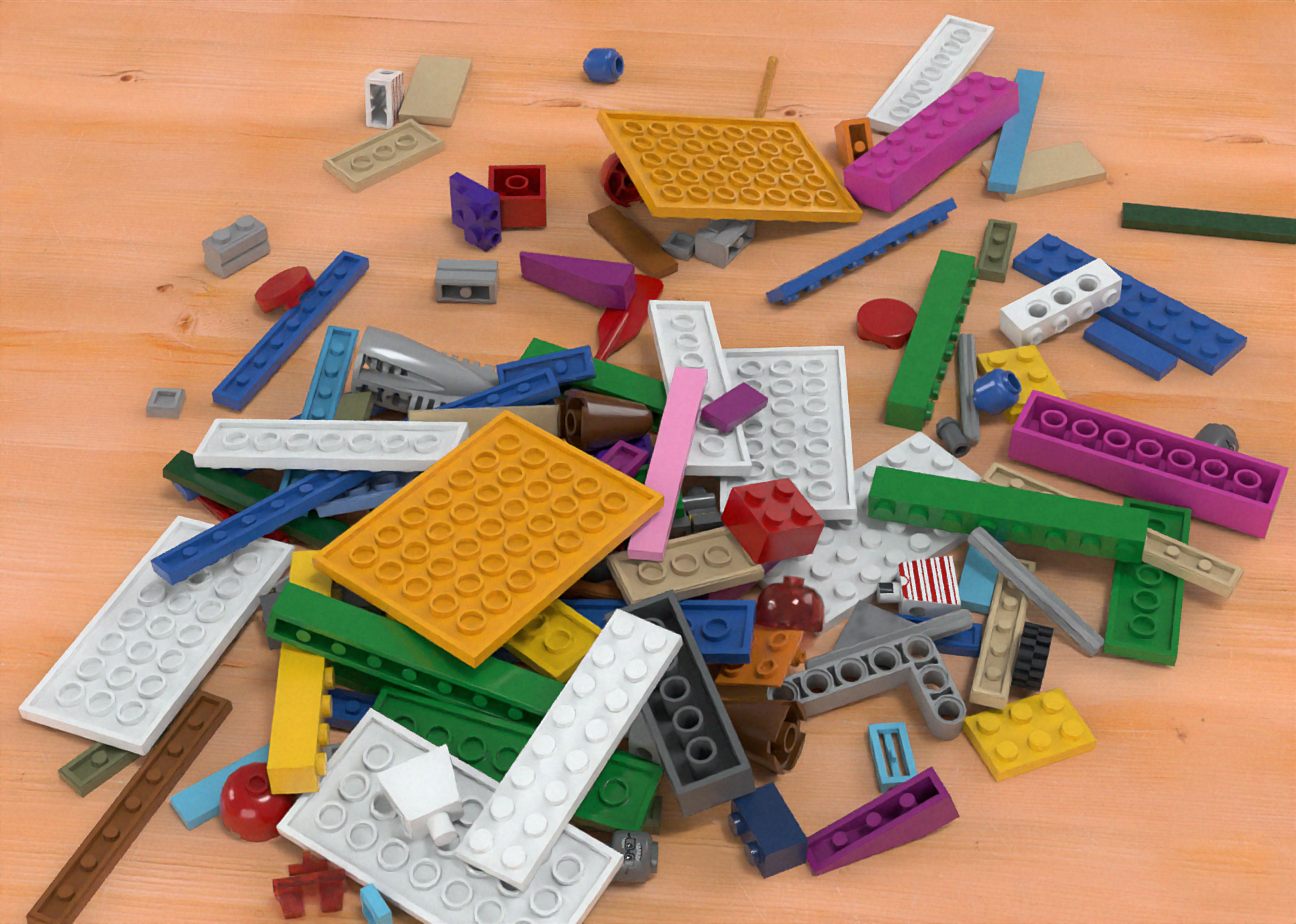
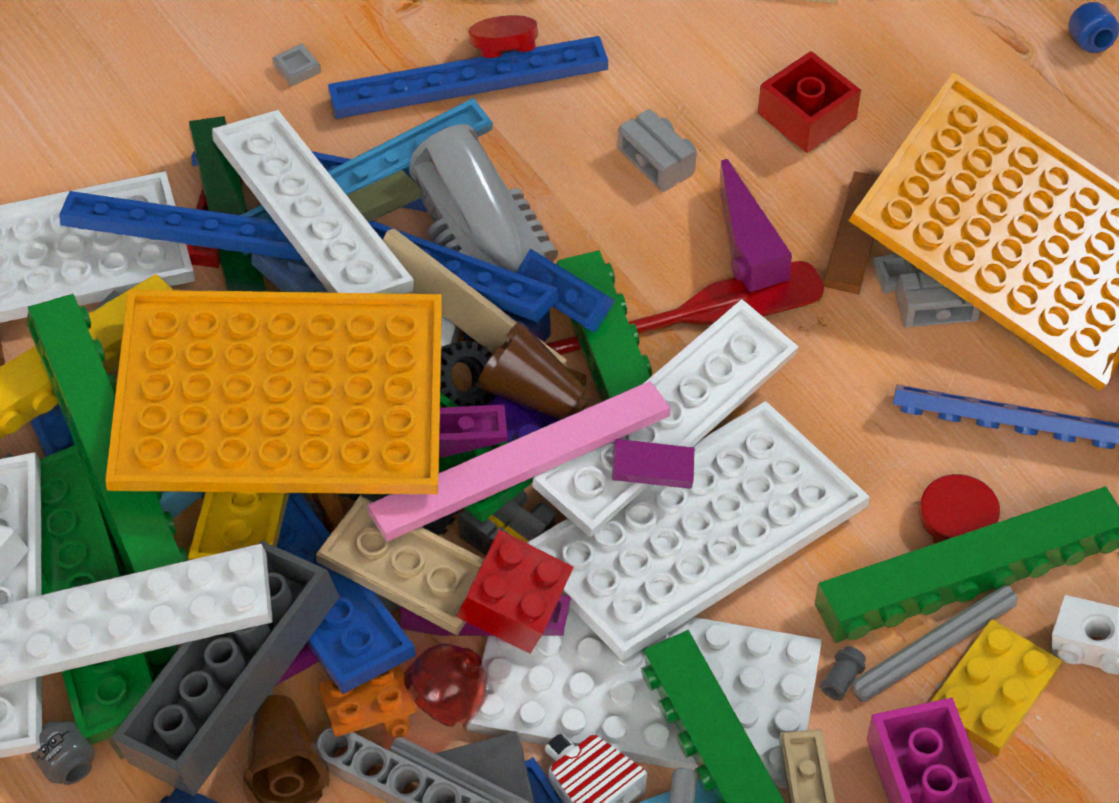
camera: 50 degrees right, 10 degrees up
dark purple plate [449,172,502,252] -> none
blue head [972,368,1022,415] -> none

